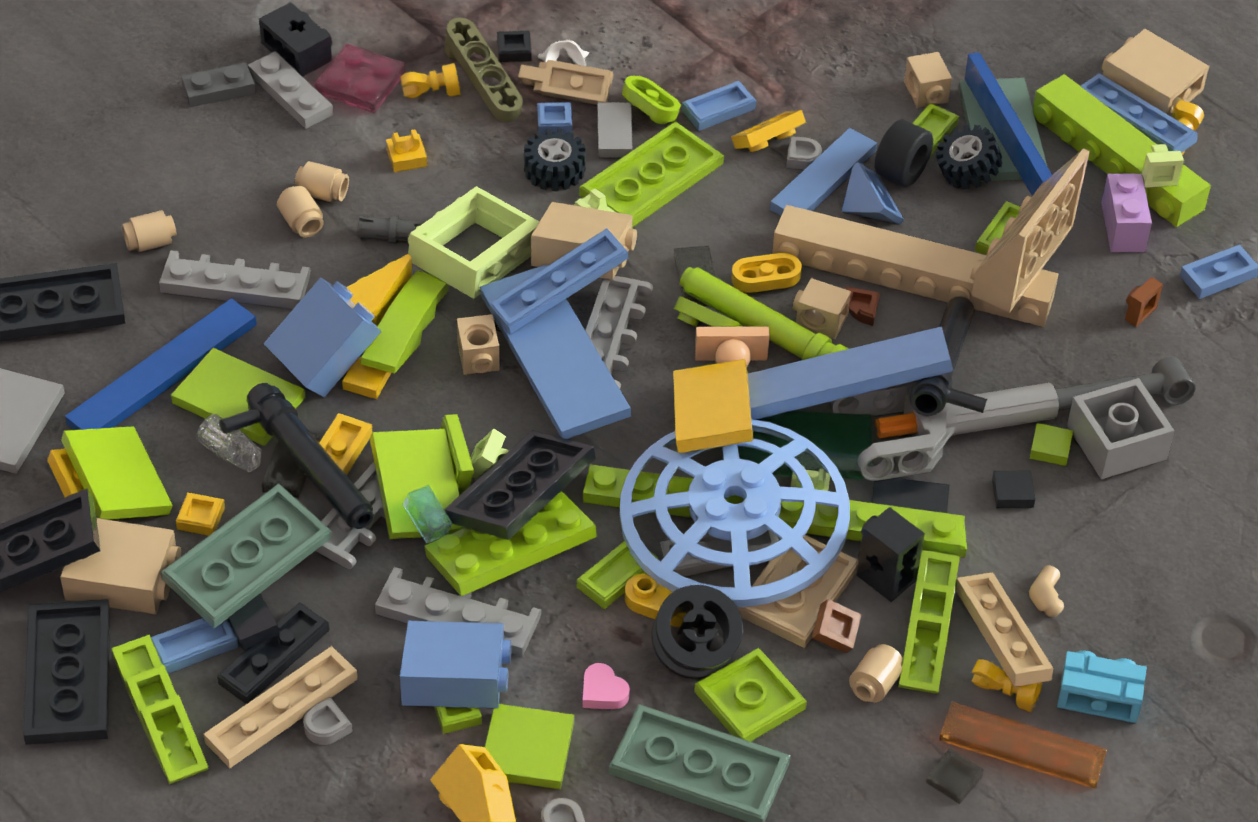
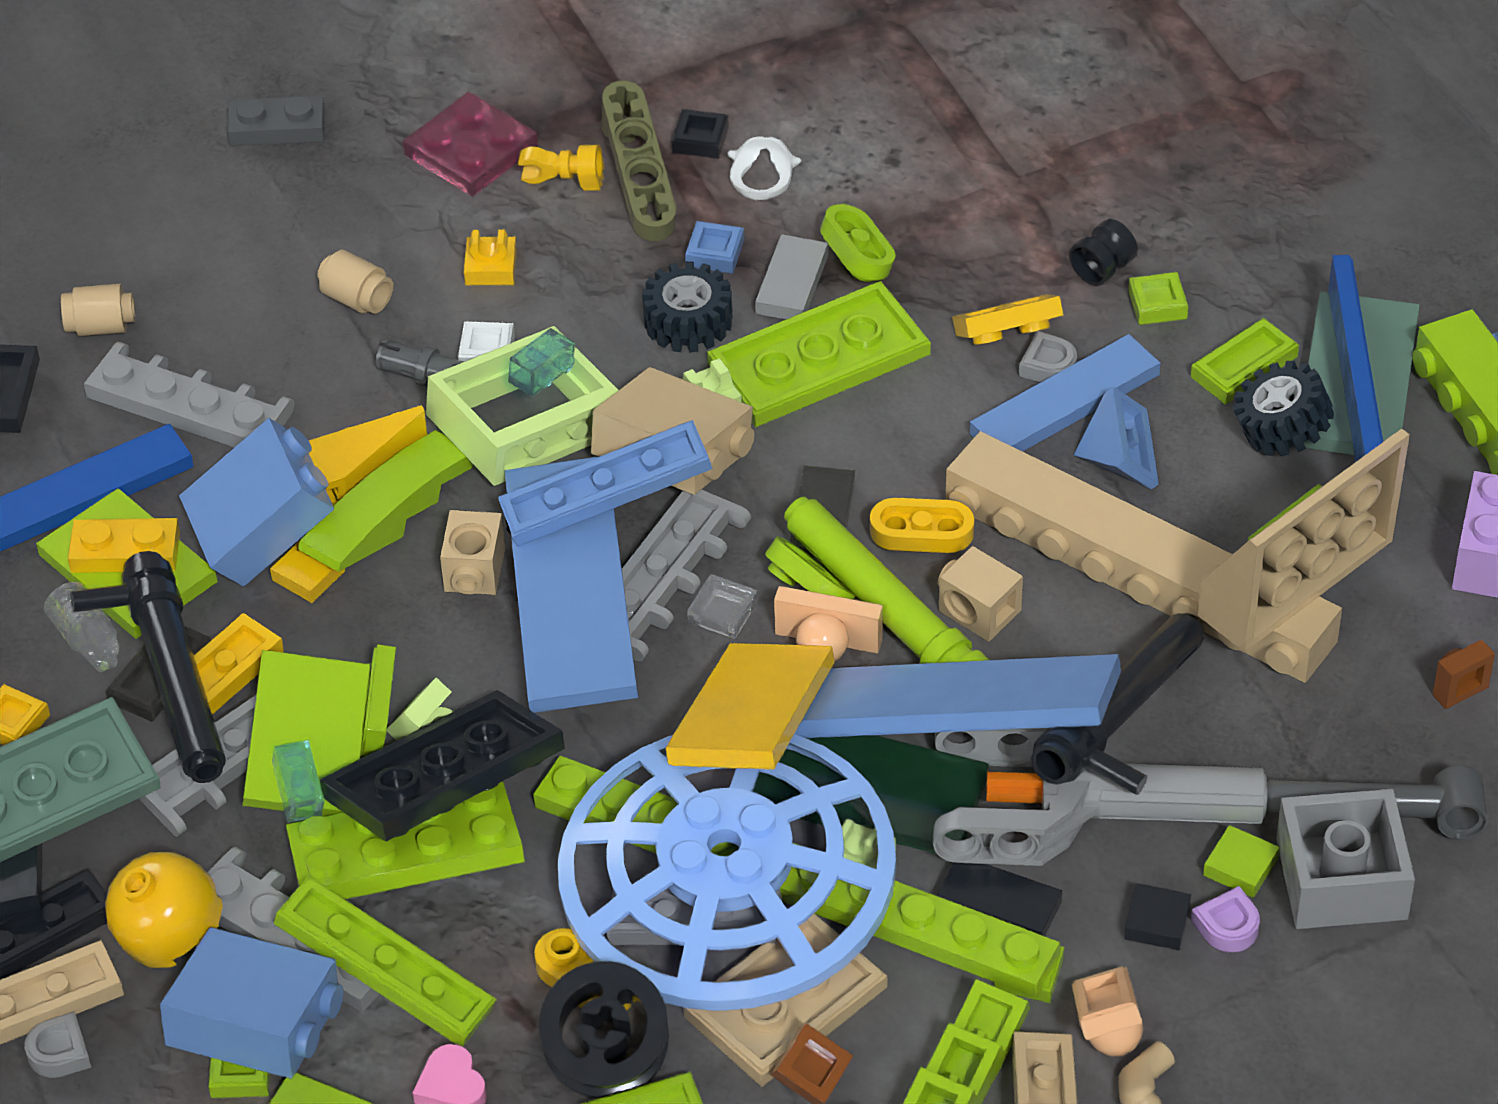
camera: 20 degrees right, 0 degrees up
light grey plate [248,51,333,129] -> none
black brick [259,2,333,77] -> none
tan brick [277,186,324,238] -> none
tan hinge [518,59,613,105] -> none
lime tile [577,541,658,610] -> none
medium blue tile [682,81,756,131] -> none
copper tile [845,286,880,326] -> none
black brick [857,507,925,602] -> none
black tyre [874,119,933,187] -> none
tan brick [904,52,952,108] -> none
none -> yellow plate [68,518,180,573]
none -> yellow cylinder [105,852,223,968]
none -> lime tile [273,876,496,1047]
none -> white tile [458,321,515,361]
none -> clear light blue piece [508,328,575,397]
none -> clear tile [687,574,758,639]
none -> black wheel [1069,219,1138,286]
none -> light nougat tile [1072,966,1143,1057]
none -> lime tile [1128,272,1188,325]
none -> lavender tile [1191,886,1260,952]

